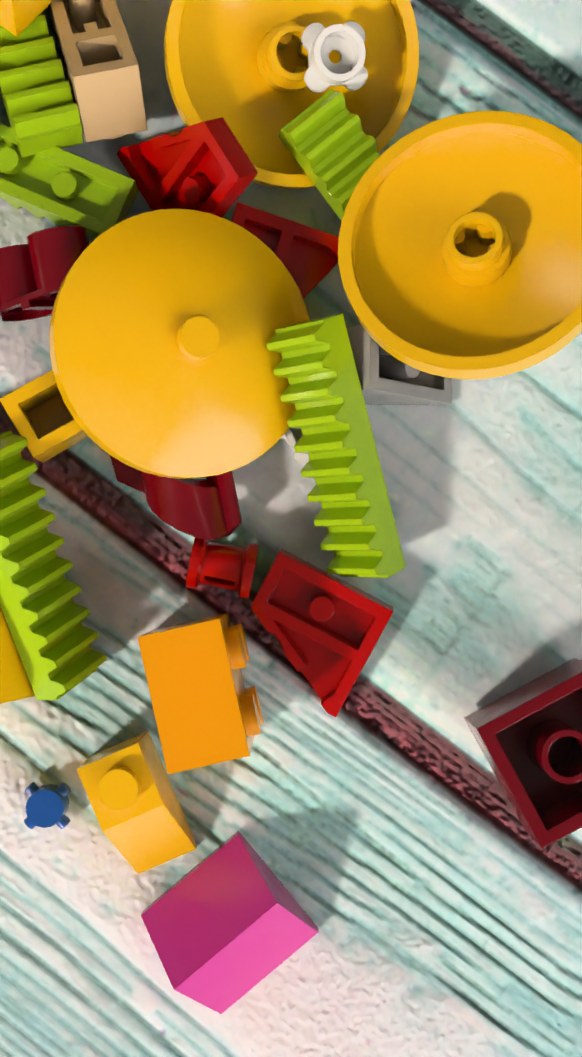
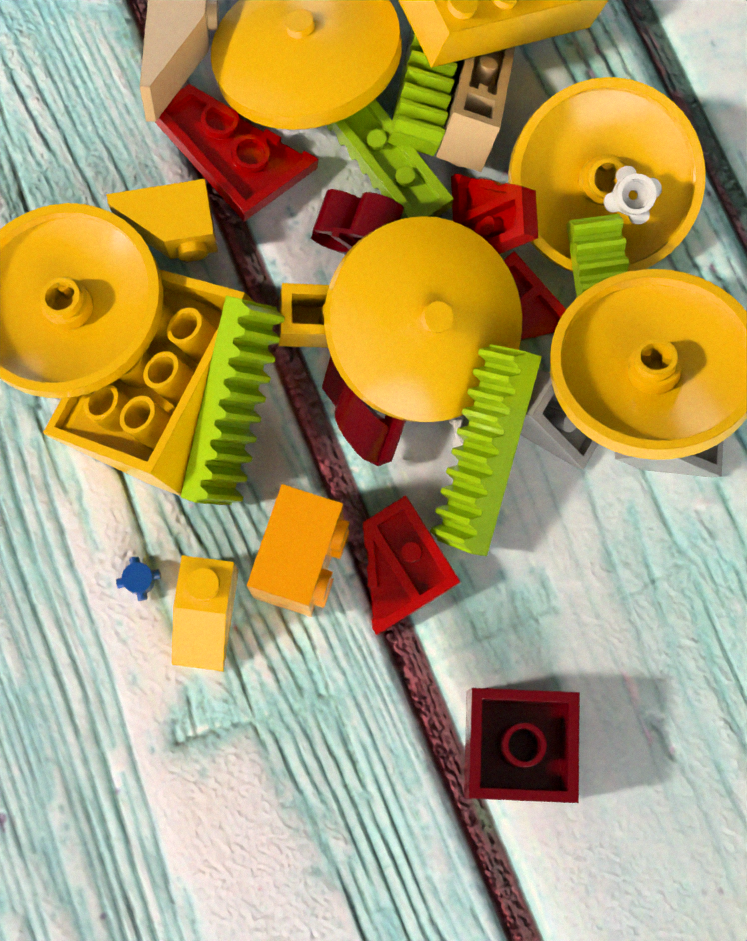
camera: 20 degrees right, 10 degrees down
dark pink slope [141,831,319,1014] -> none
red bush [186,537,259,599] -> none

